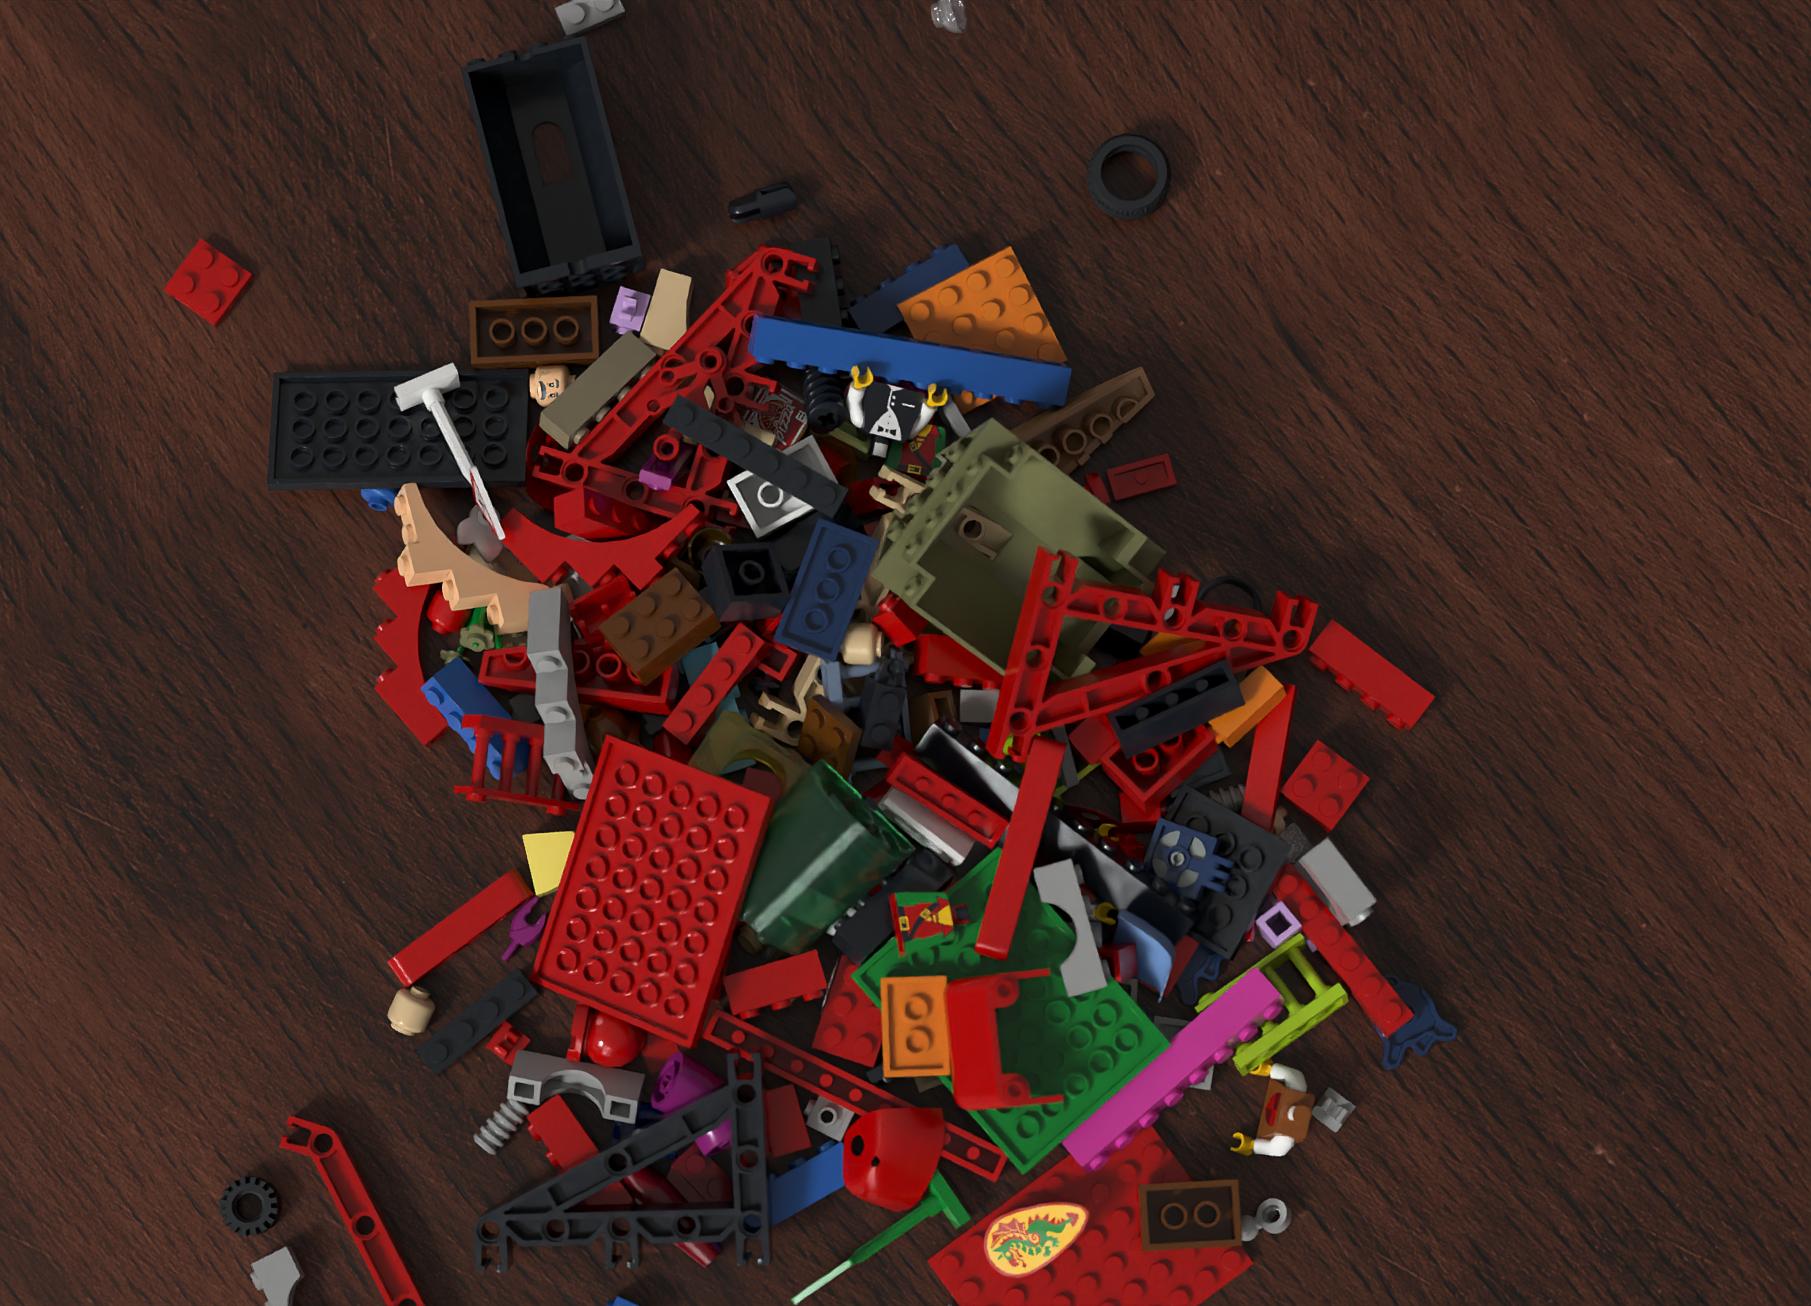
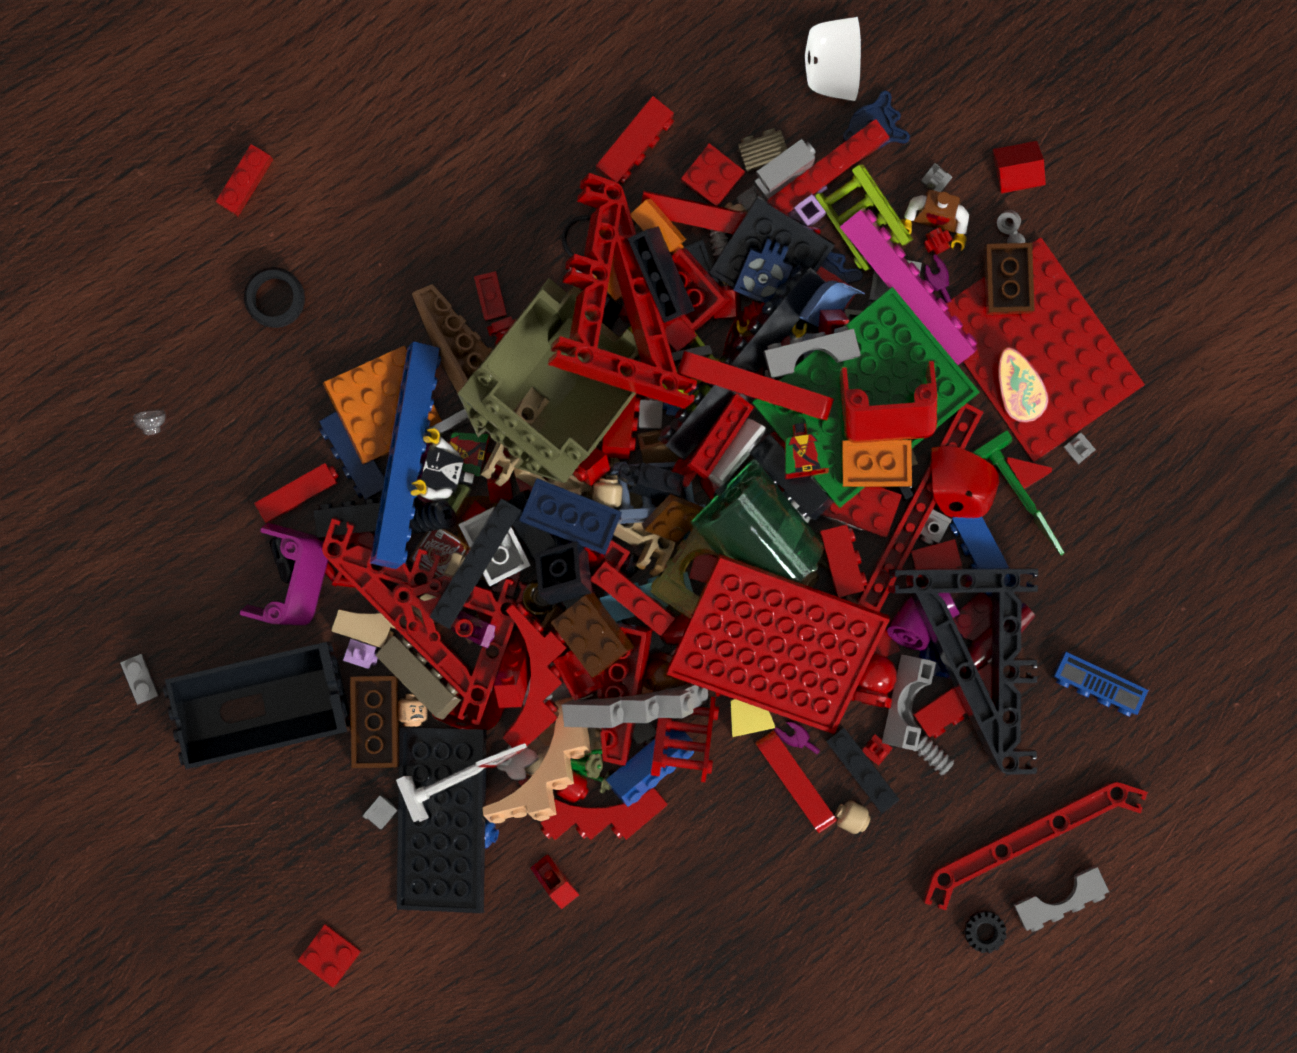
camera: 85 degrees left, 5 degrees up
none -> red brick [216,144,273,217]
none -> magenta windscreen [240,523,331,626]
none -> red brick [254,463,339,523]
none -> light grey panel [363,795,398,829]
none -> red slope [530,854,579,909]
none -> dark tan brick [738,128,787,172]
none -> white piece [805,17,861,101]
none -> red gear [924,227,952,255]
none -> magenta hand [924,254,951,303]
none -> red slope [992,141,1046,194]
none -> red slope [1005,457,1052,489]

